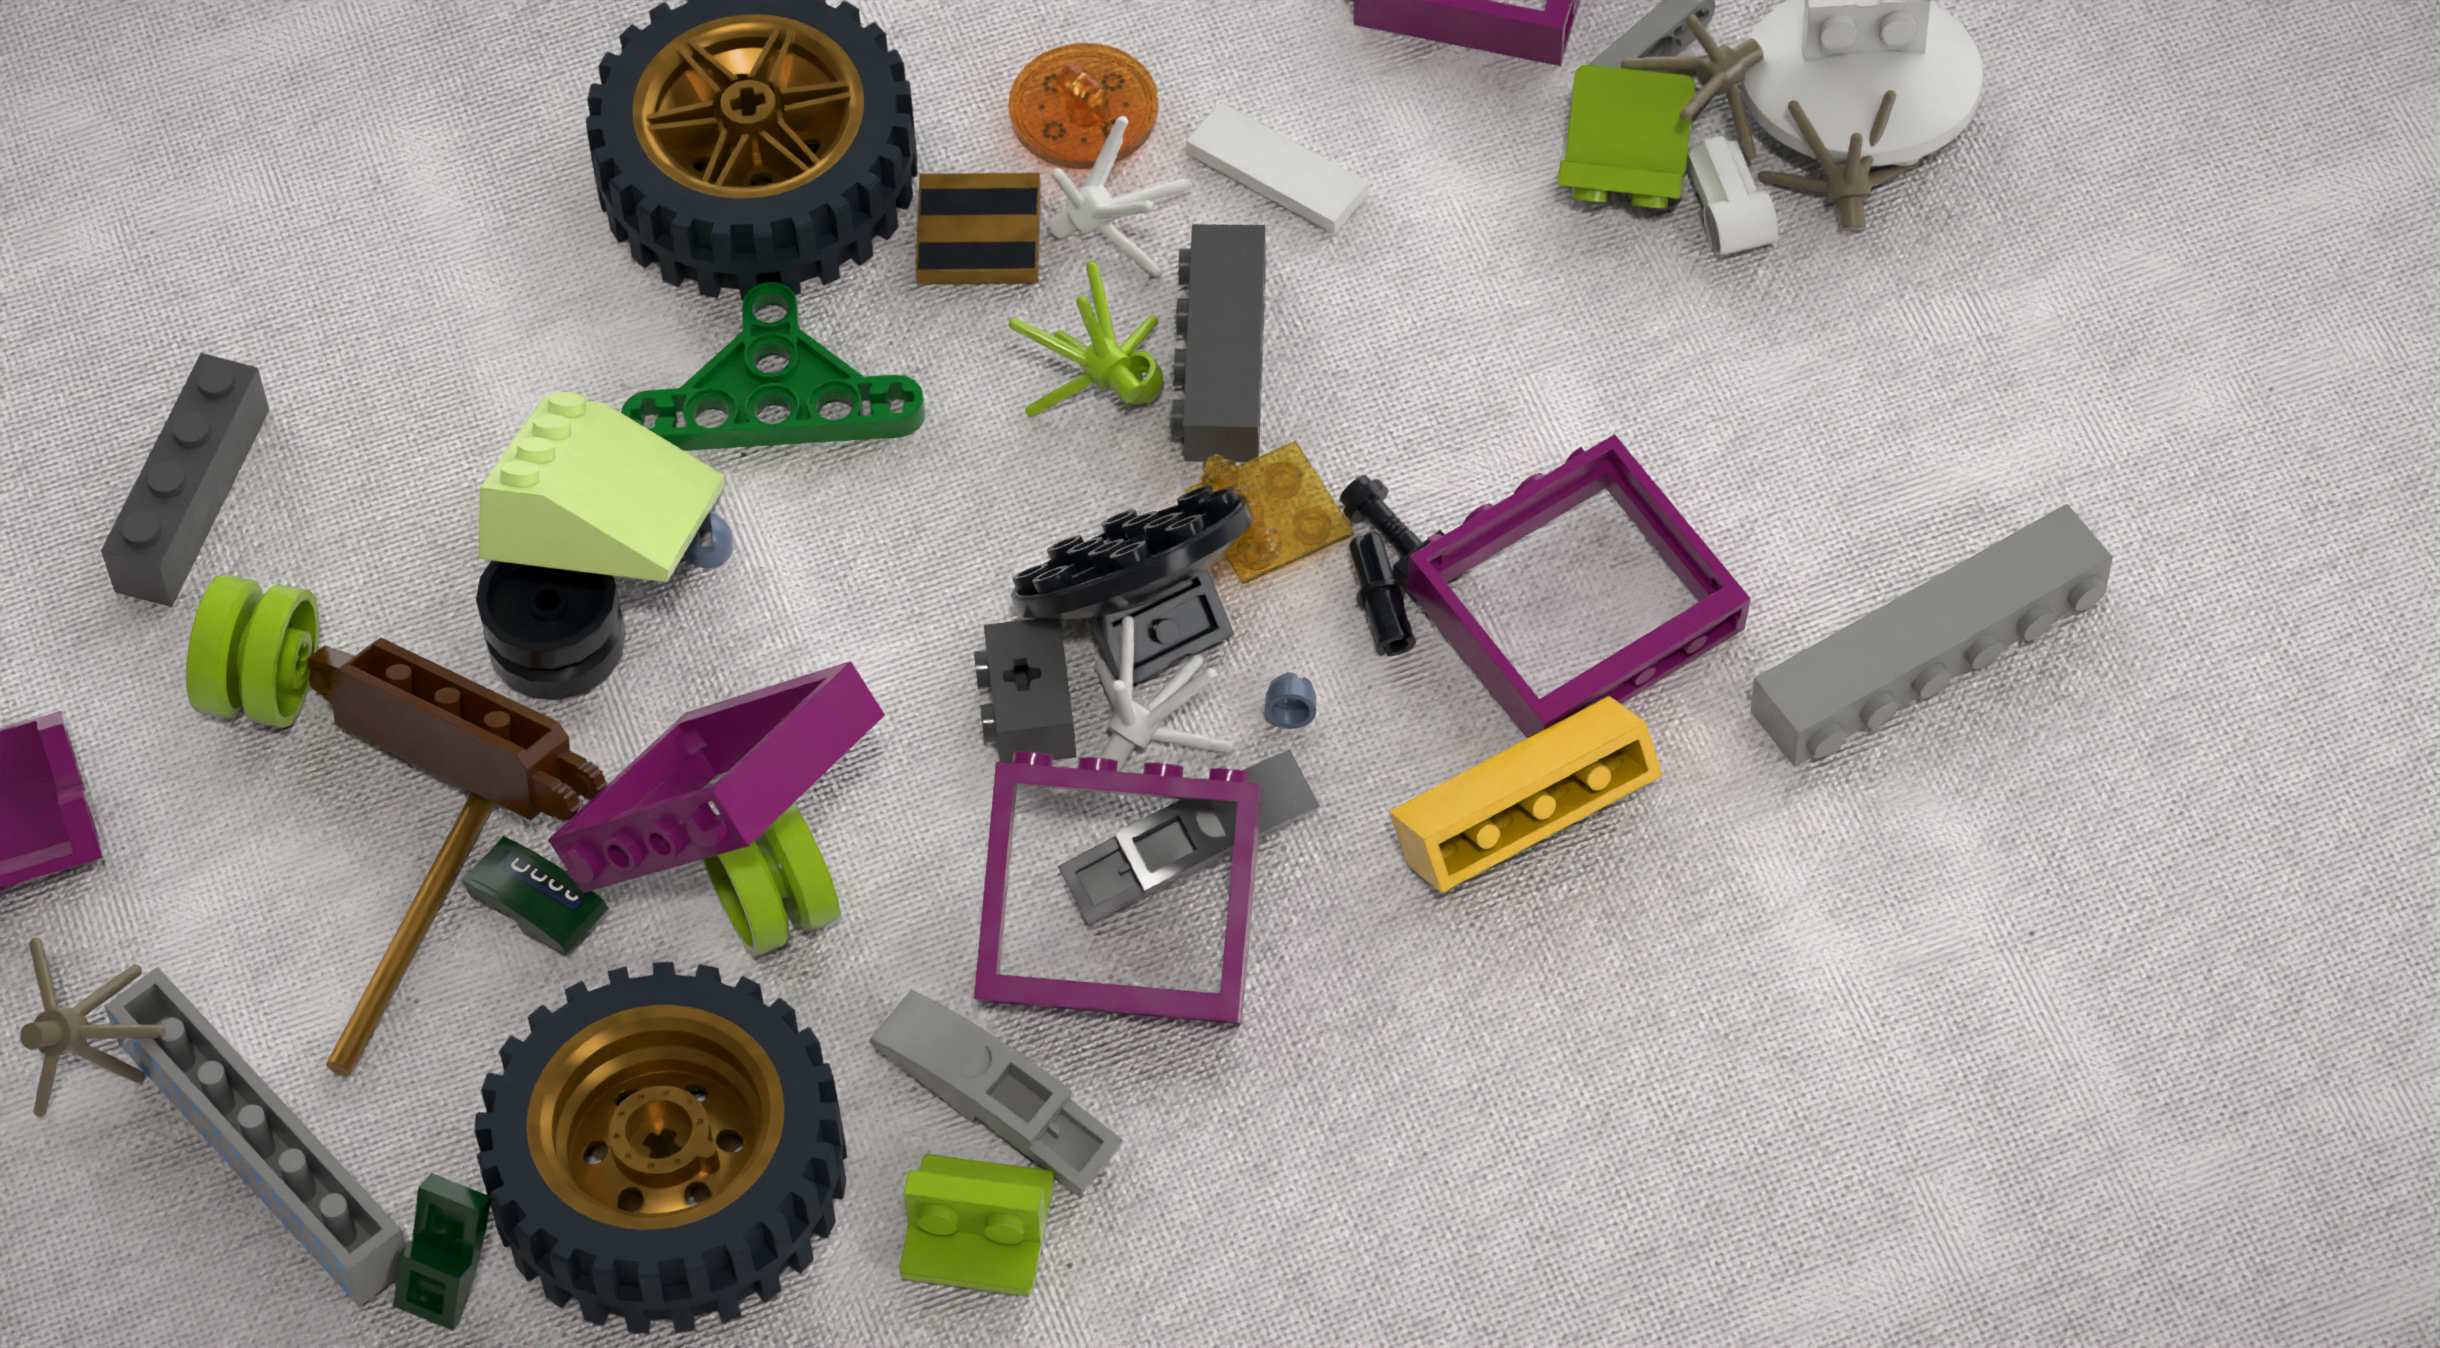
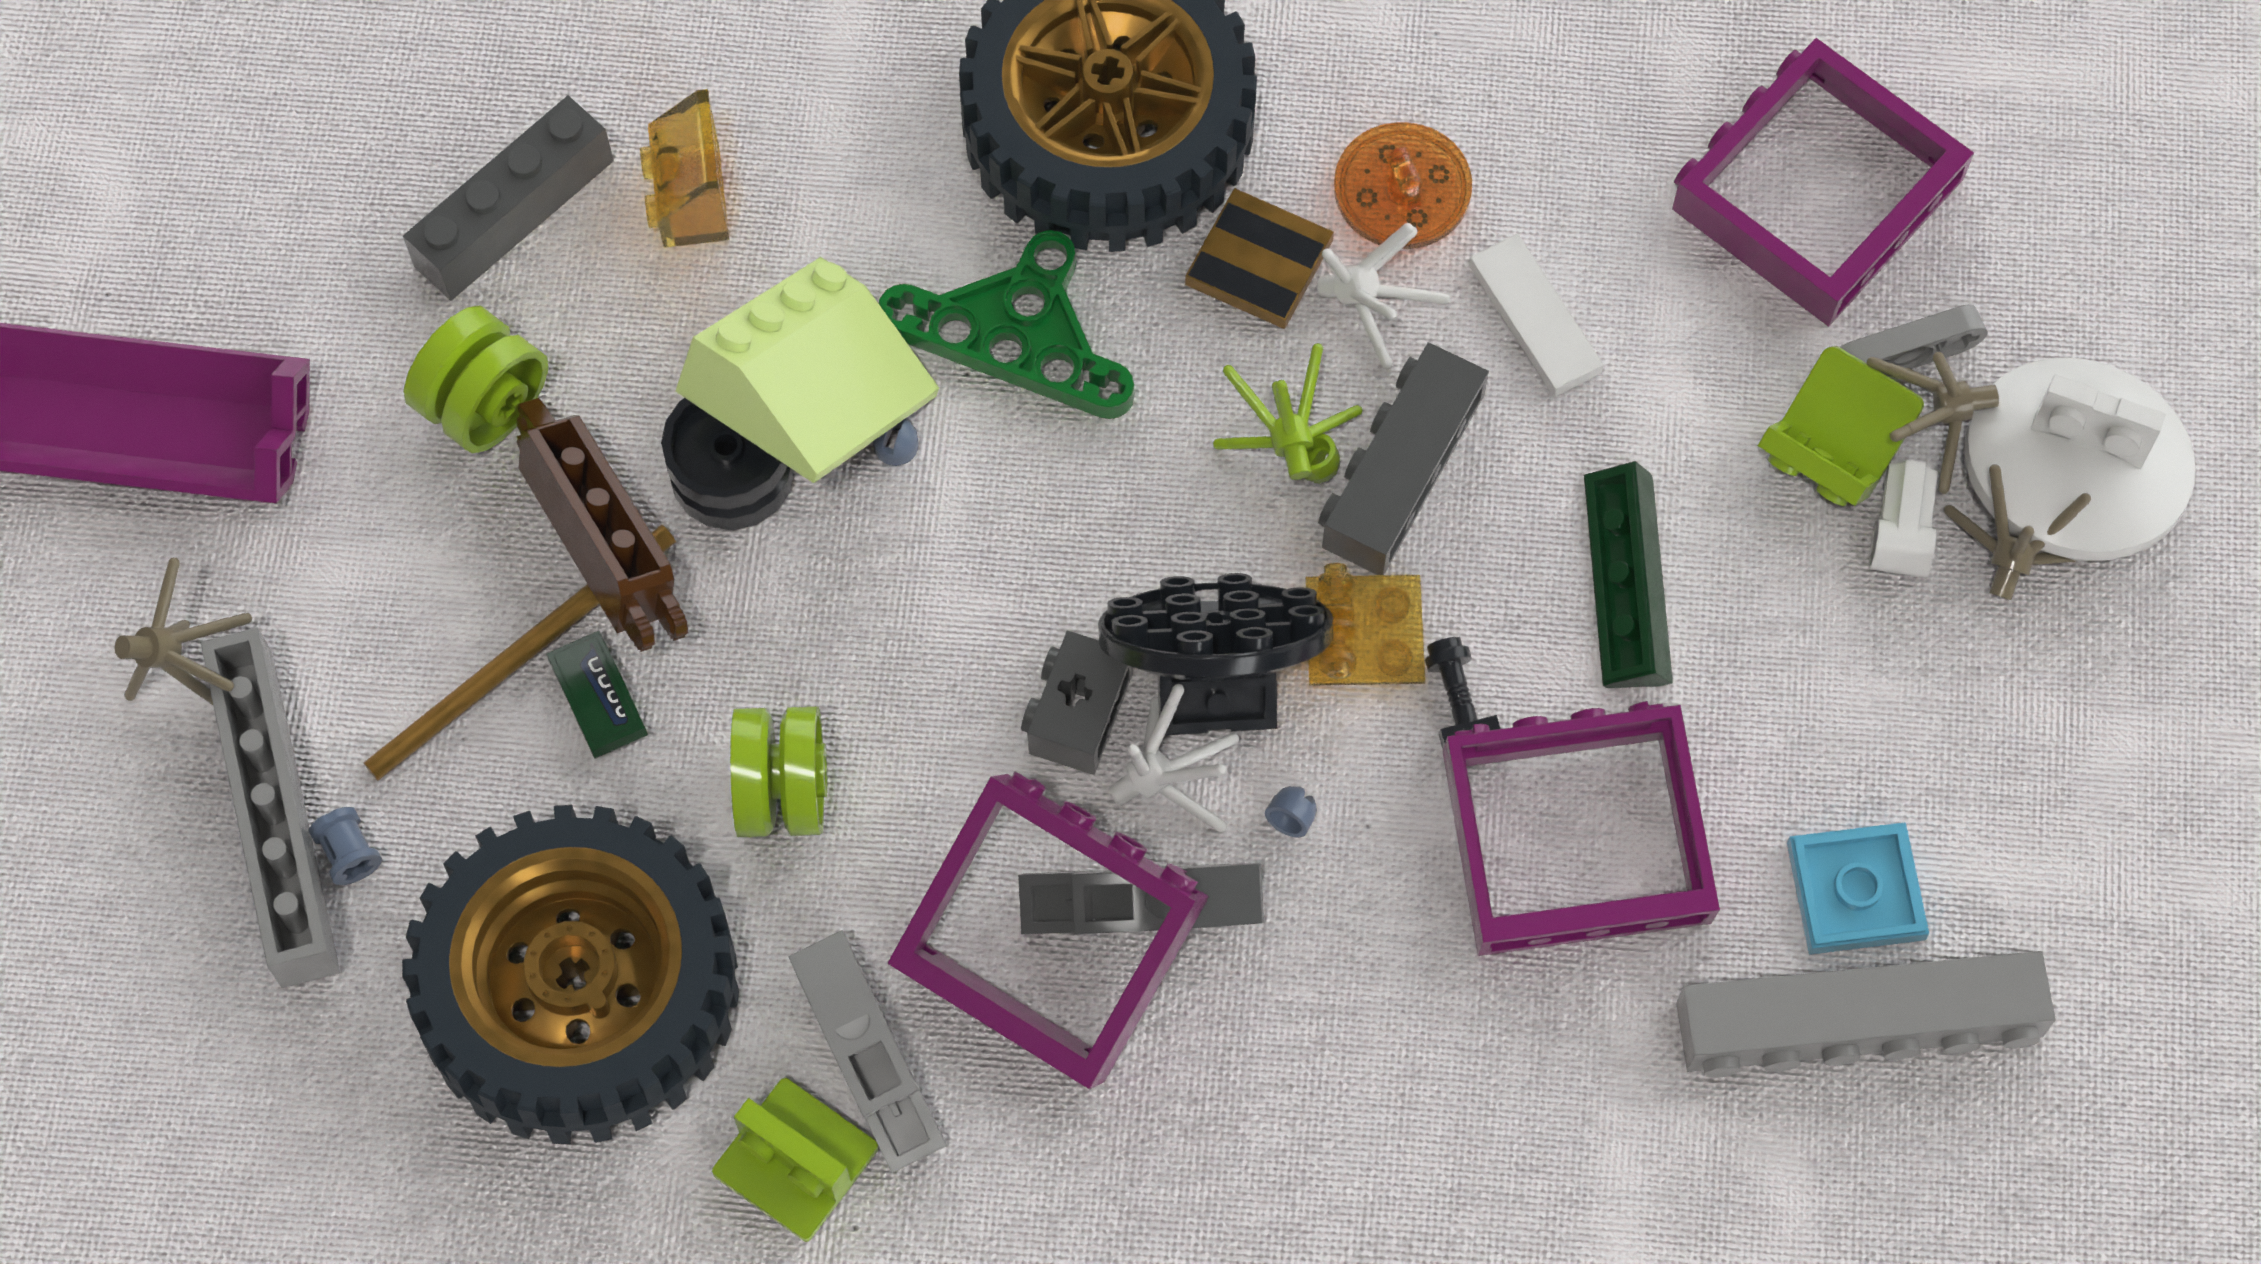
camera: 25 degrees right, 10 degrees up
dark green slope [393,1173,491,1331] -> none
magenta window [548,661,885,893] -> none
black axle [1349,532,1416,657] -> none
yellow brick [1389,696,1663,893] -> none
none -> sand blue bush [309,807,382,885]
none -> clear yellow slope [640,89,730,248]
none -> dark green slope [1584,461,1673,688]
none -> medium azure tile [1787,822,1929,955]

